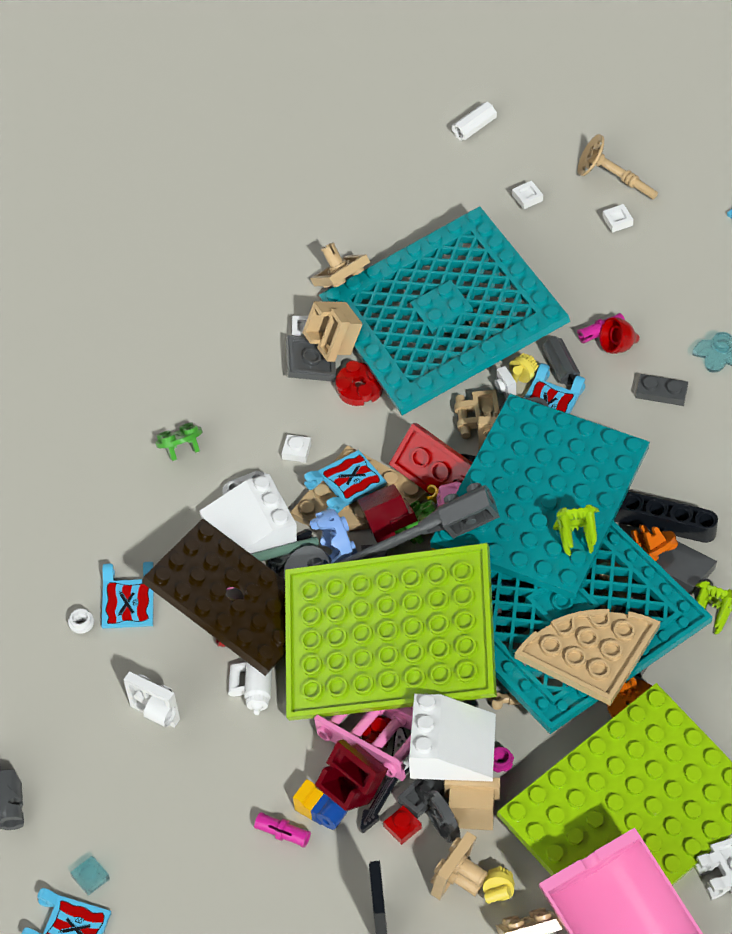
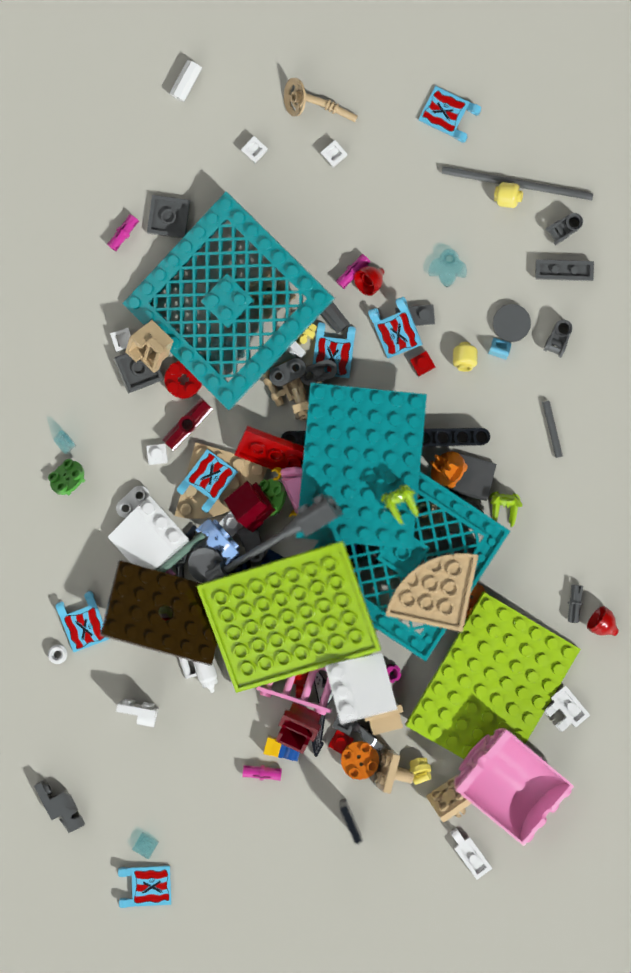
camera: 20 degrees left, 35 degrees up
tan plate [310,242,370,288] -> none
none -> clear light blue slope [54,430,76,454]
none -> dark pink pin [107,214,139,251]
none -> dark grey tile [147,195,190,238]
none -> dark red piece [162,398,213,451]
none -> white plate [219,511,243,536]
none -> dark grey plate [269,358,306,386]
none -> orange plate [341,741,379,780]
none -> flag [368,297,423,358]
none -> red plate [410,351,436,377]
none -> light yellow head [453,342,478,372]

